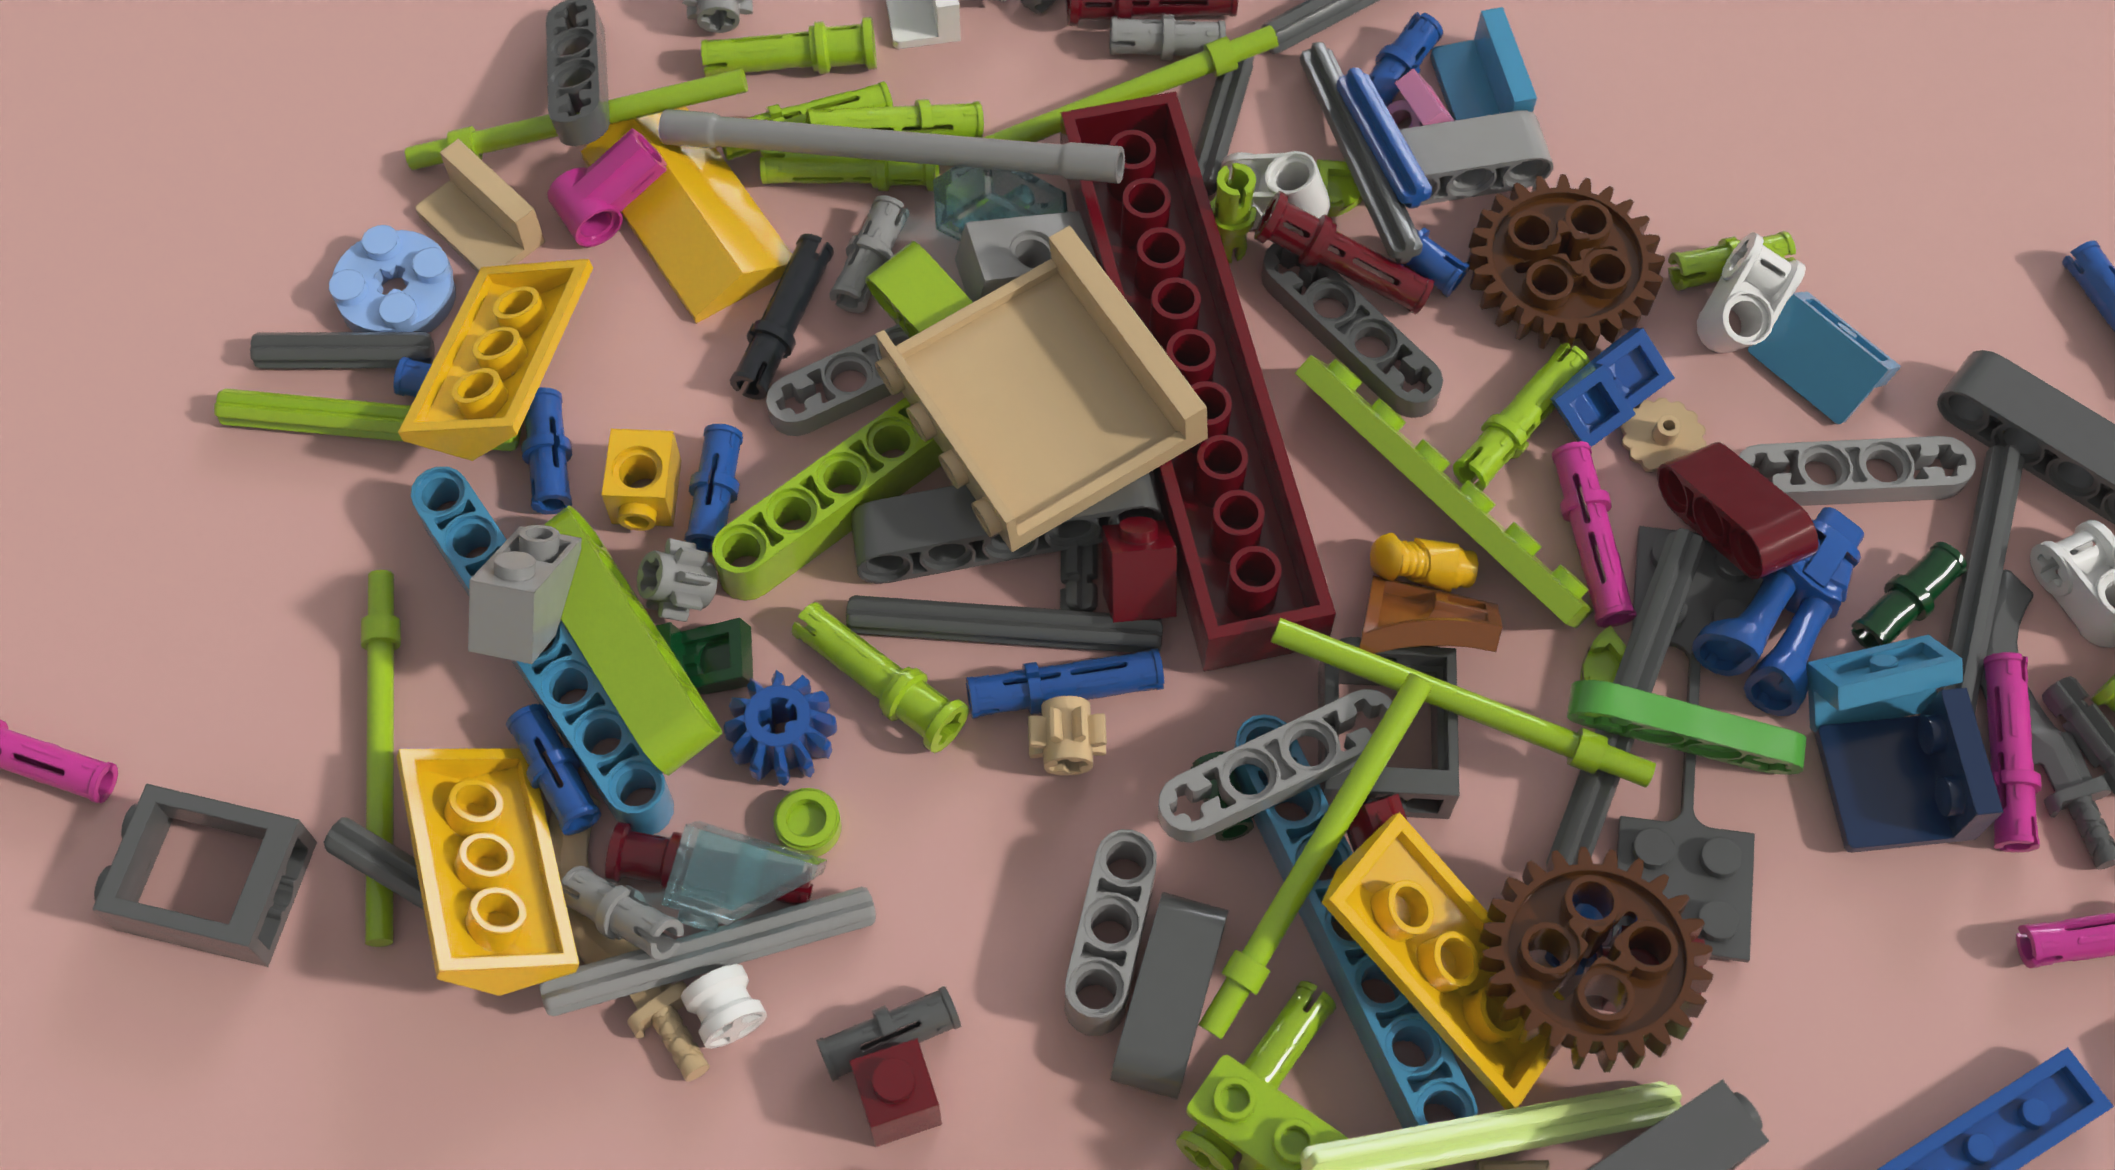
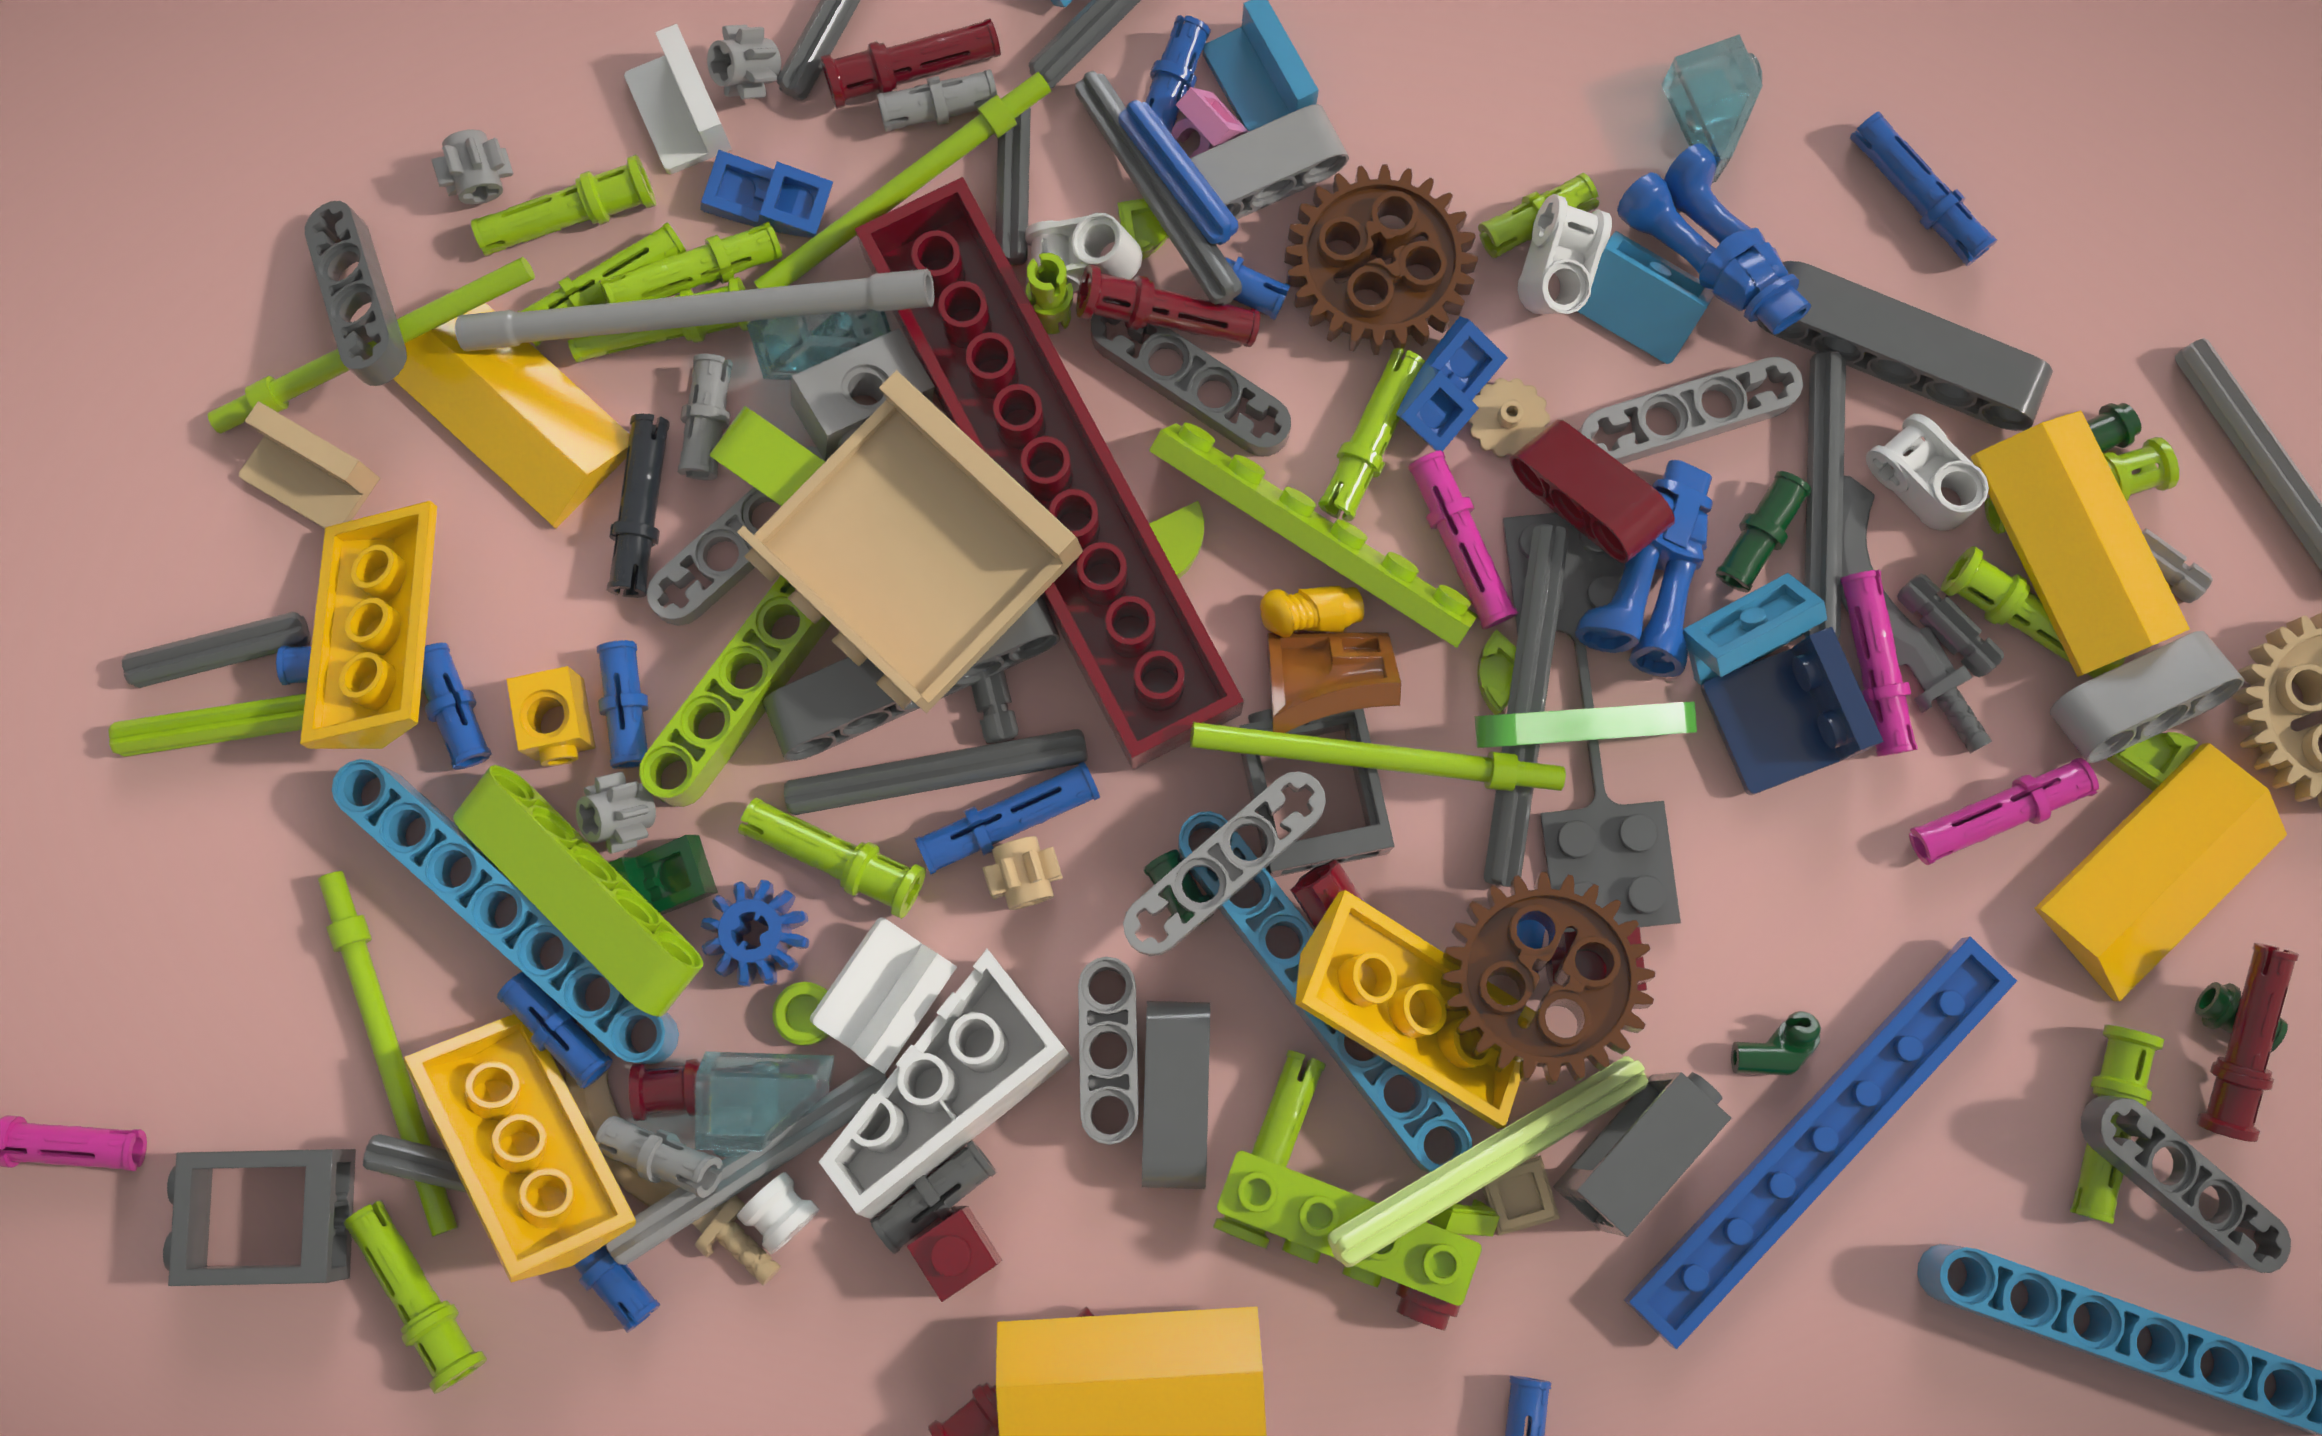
camera: 15 degrees left, 15 degrees up
light blue plate [329,225,456,333] -> none
light grey slope [468,525,582,664] -> none
dark pink piece [547,128,667,247] -> none
dark red brick [1102,516,1177,623] -> none
lime bar [1198,673,1433,1040] -> none
none -> lime pin [343,1201,487,1394]
none -> blue pin [574,1245,660,1333]
none -> blue slope [700,150,833,238]
none -> white panel [810,917,957,1074]
none -> white wedge [819,949,1073,1219]
none -> lime tile [1149,501,1204,579]
none -> blue piece [1617,143,1811,334]
none -> clear light blue slope [1661,34,1763,183]
none -> dark green arm [1731,1011,1821,1075]

